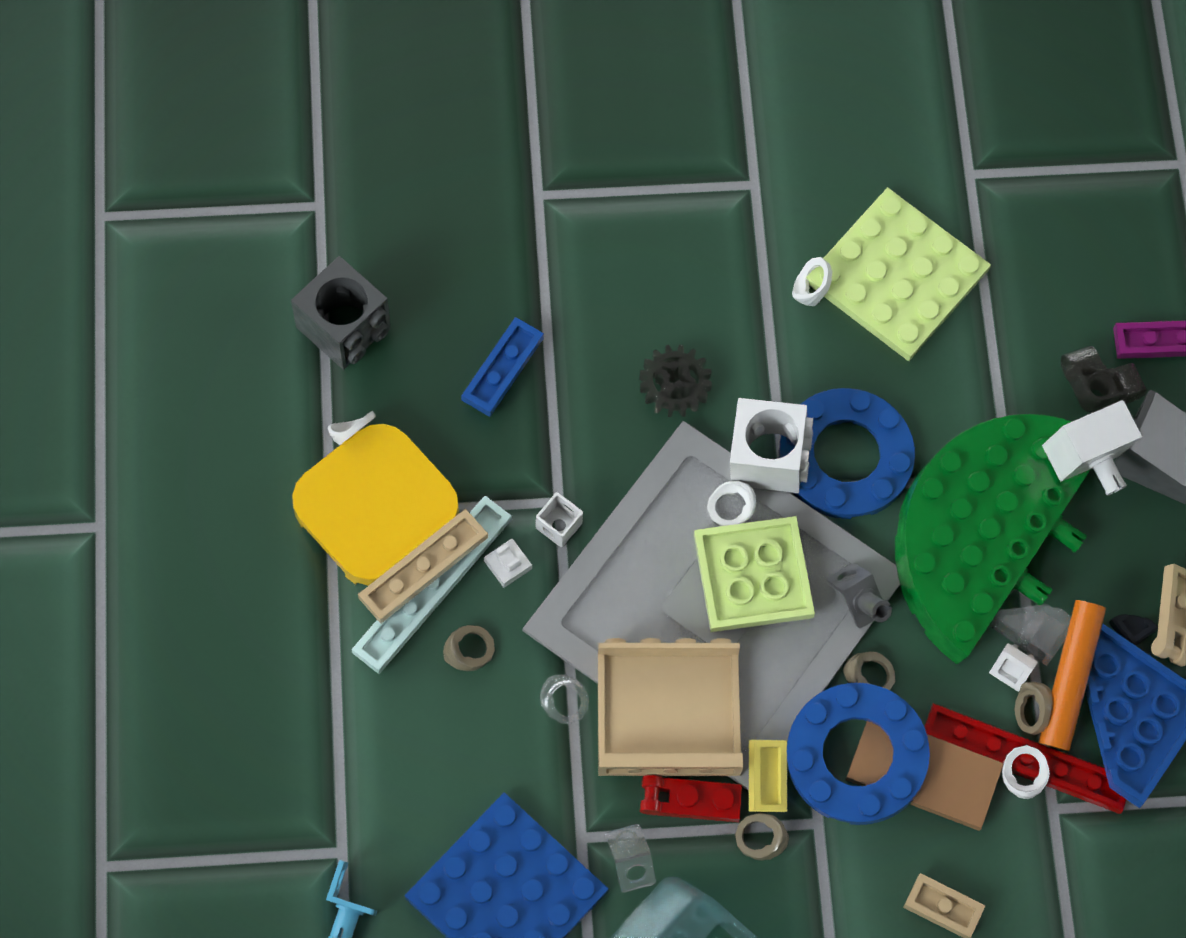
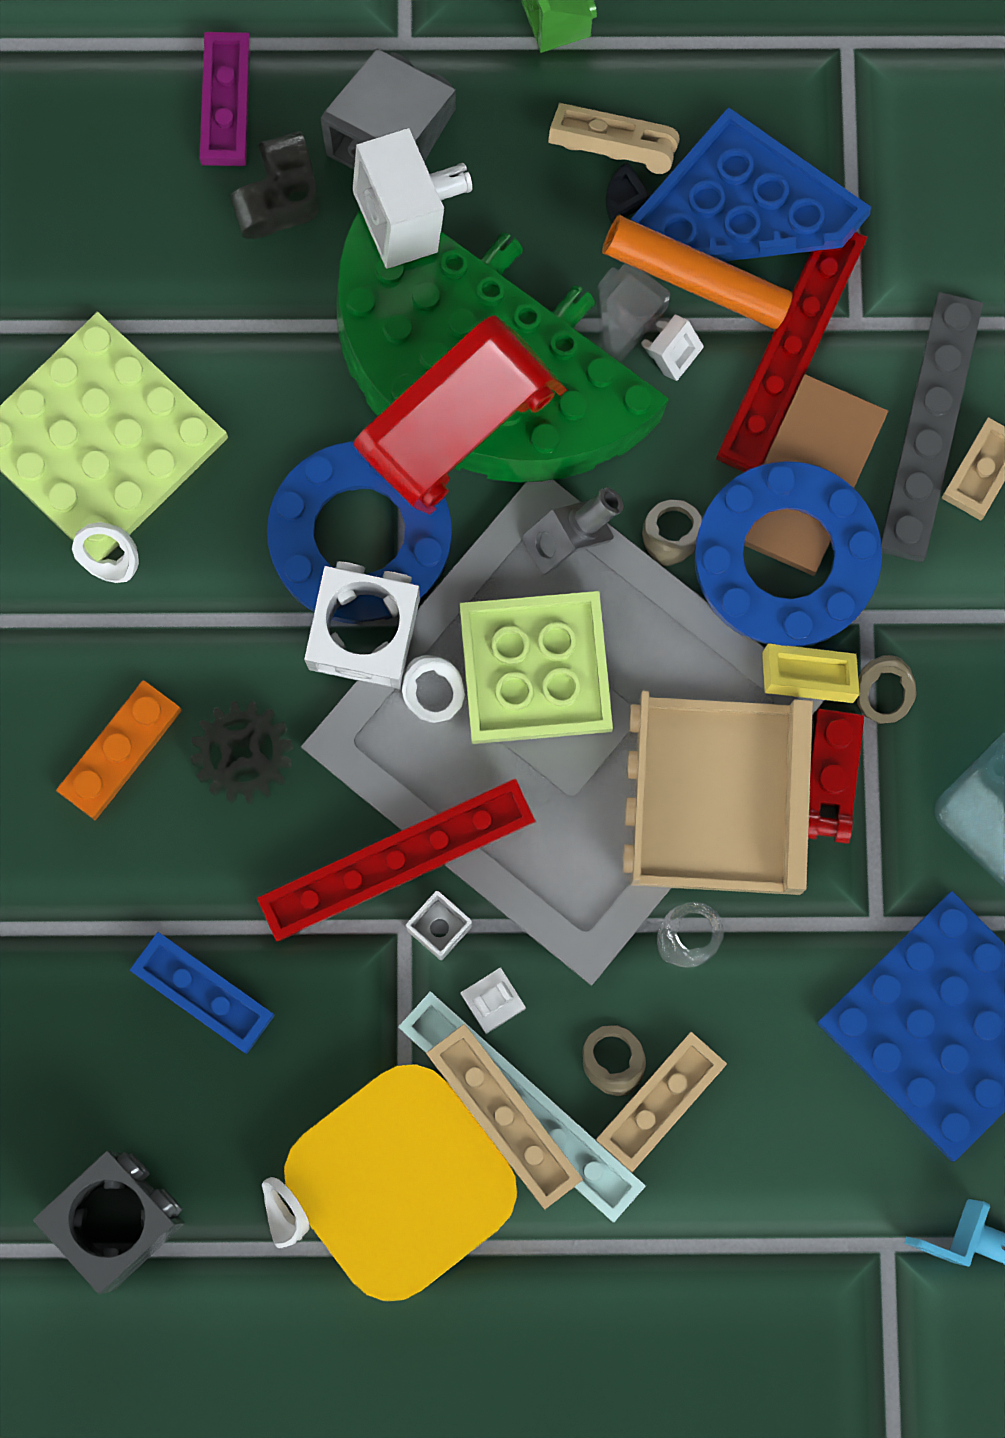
camera: 85 degrees left, 10 degrees up
clear bracket [605,824,656,892] -> none
white piece [1002,745,1050,799] -> none
dark tan piece [1015,682,1053,735] -> none
none -> orange plate [56,680,182,821]
none -> red plate [257,778,536,941]
none -> windscreen [353,315,567,515]
none -> tan plate [596,1032,727,1173]
none -> dark grey plate [881,292,983,563]

